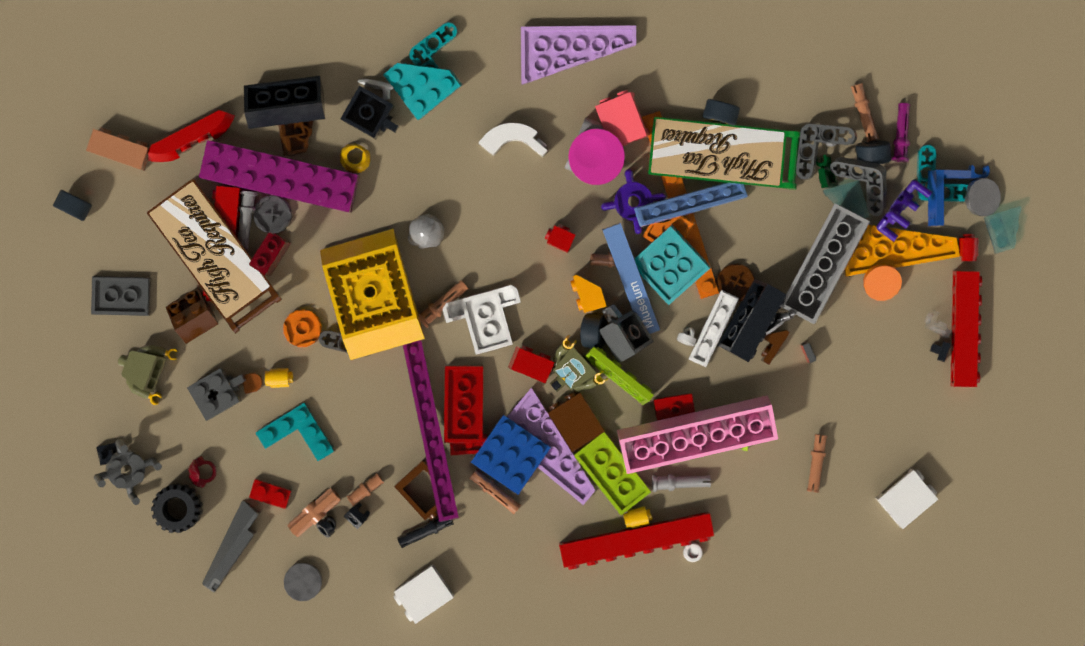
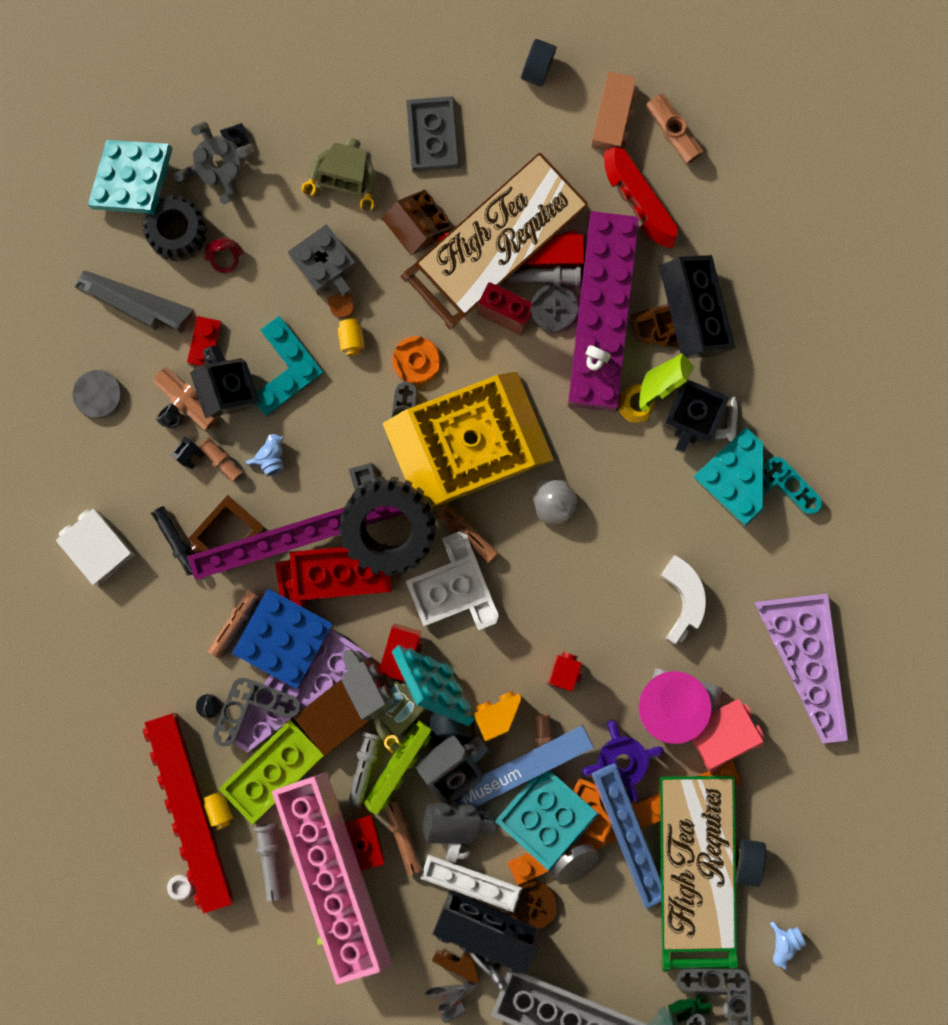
camera: 85 degrees right, 5 degrees down
none -> plate [88,140,173,214]
none -> black hinge [190,345,260,419]
none -> black tile [196,694,221,718]
none -> dark grey beam [213,678,301,747]
none -> light blue animal [245,434,284,476]
none -> black tyre [339,476,437,576]
none -> dark grey hinge [342,650,395,720]
none -> light grey pin [347,731,383,808]
none -> dark grey tile [349,463,377,491]
none -> nougat pin [385,799,423,875]
none -> teal plate [392,645,475,726]
none -> dark grey hinge [422,803,497,844]
none -> flat silver piece [425,981,479,1013]
none -> flat silver tile [553,845,599,885]
none -> white tile [585,345,611,370]
none -> lime slope [640,353,695,412]
none -> nougat piece [646,94,703,165]
none -> light blue animal [770,921,806,970]

